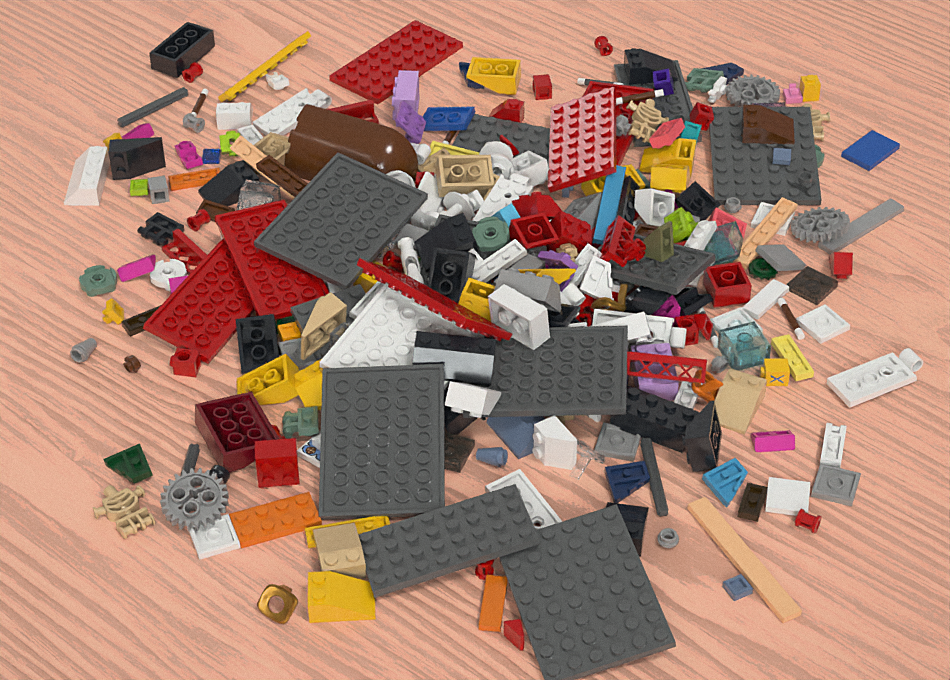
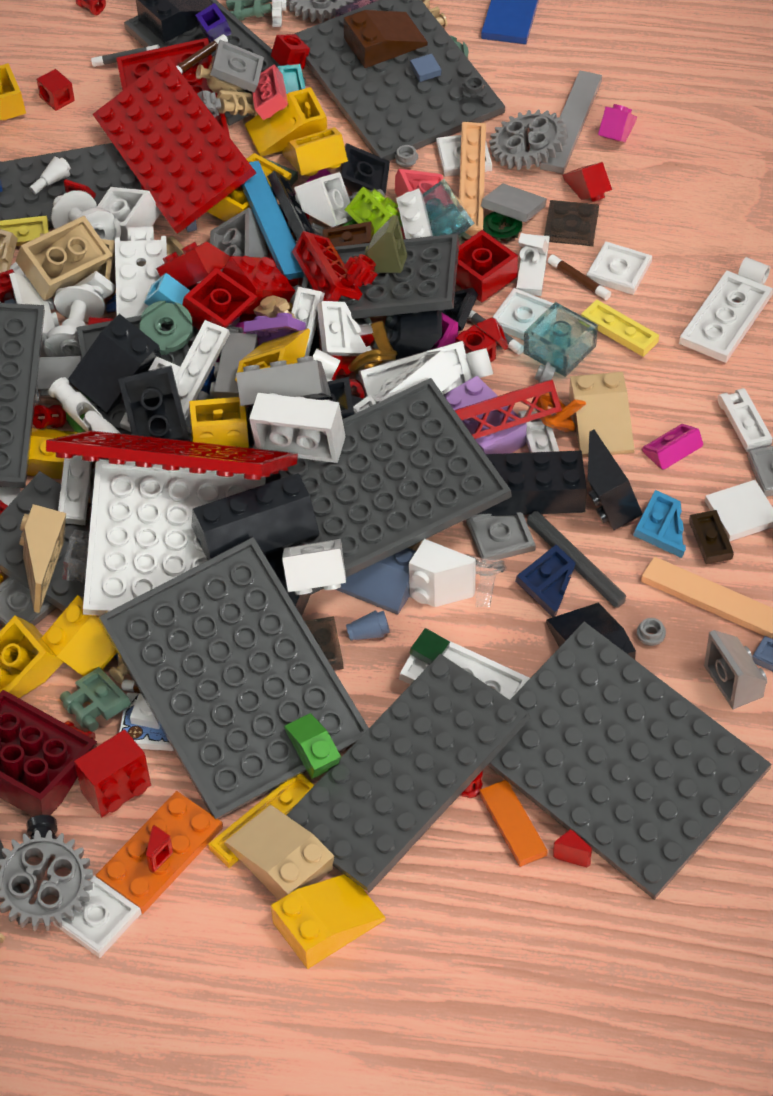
camera: 30 degrees left, 10 degrees up
pearl gold piece [257,584,298,624] -> none
red slope [489,99,525,123] -> none
yellow brick [760,358,790,386] -> none
none -> white cone [29,157,71,195]
none -> red slope [146,825,173,873]
none -> light grey plate [210,40,264,93]
none -> bright green slope [284,713,341,779]
none -> dark green tile [409,628,450,665]
none -> white tile [518,233,548,264]
none -> dark pink slope [598,104,637,143]
none -> light grey slope [704,630,767,709]

